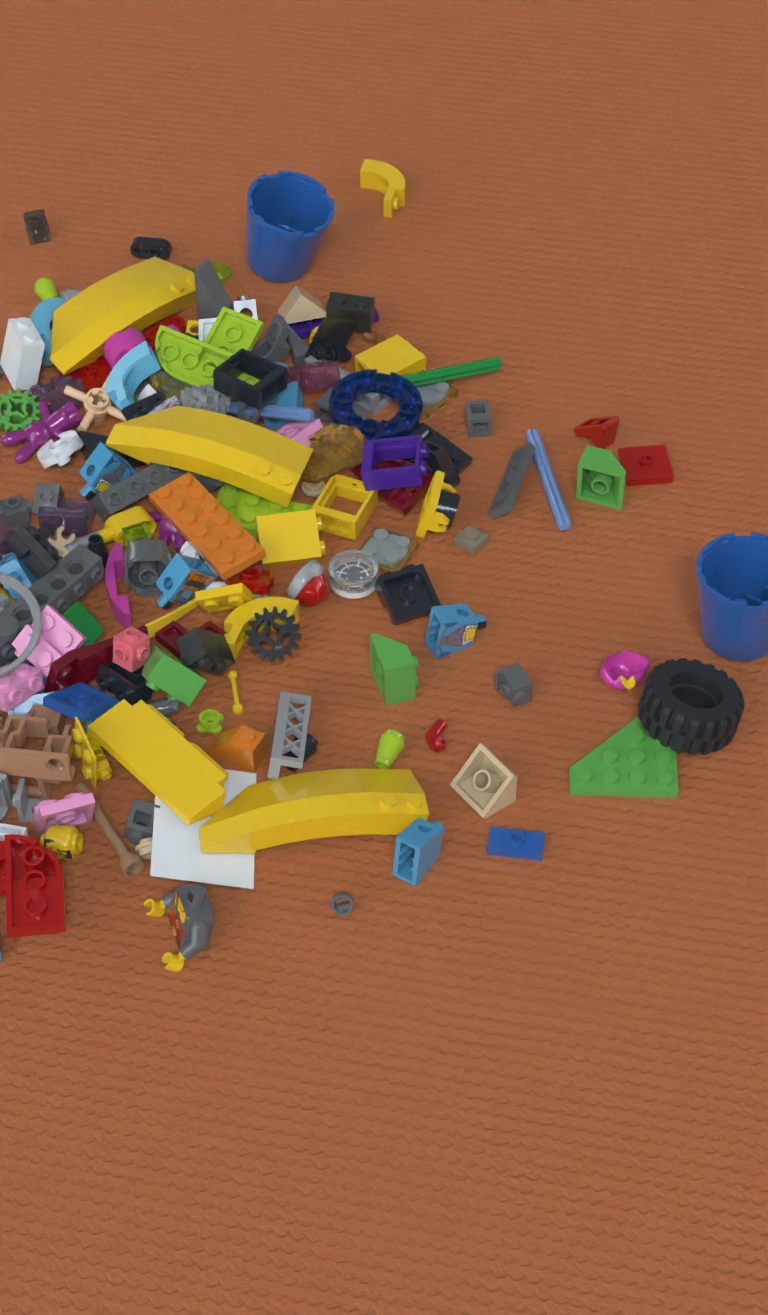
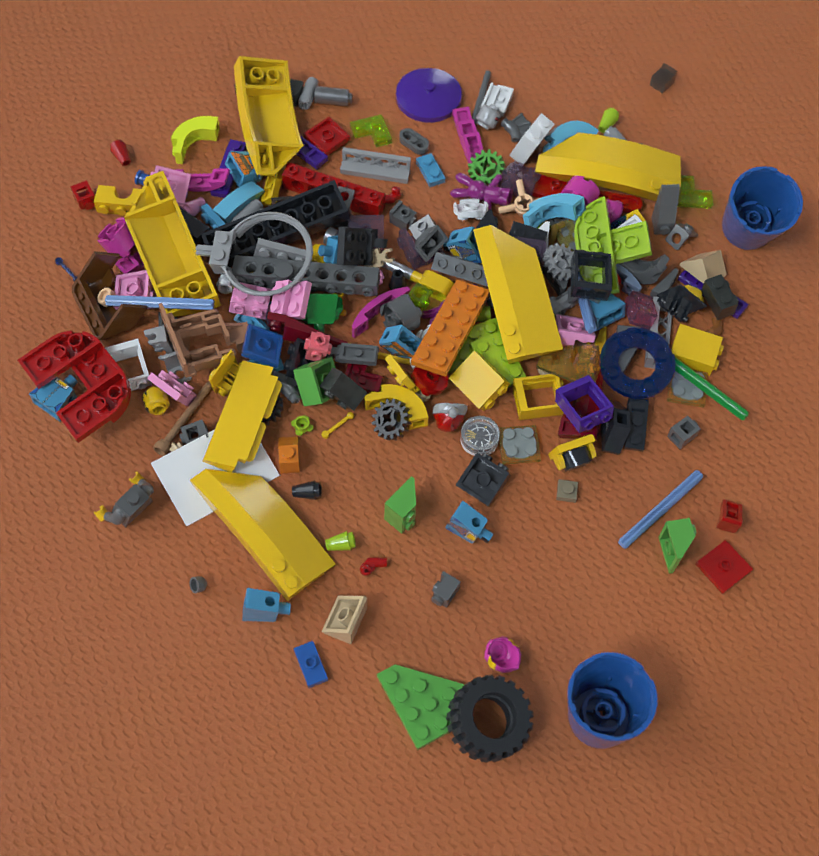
camera: 55 degrees right, 15 degrees up
black beam [130,237,172,260] -> none
light grey fence [267,692,312,780] -> none
dark grey plate [488,443,536,520] -> none
none -> dark grey hinge [326,343,379,366]
none -> dark grey slope [415,225,448,262]

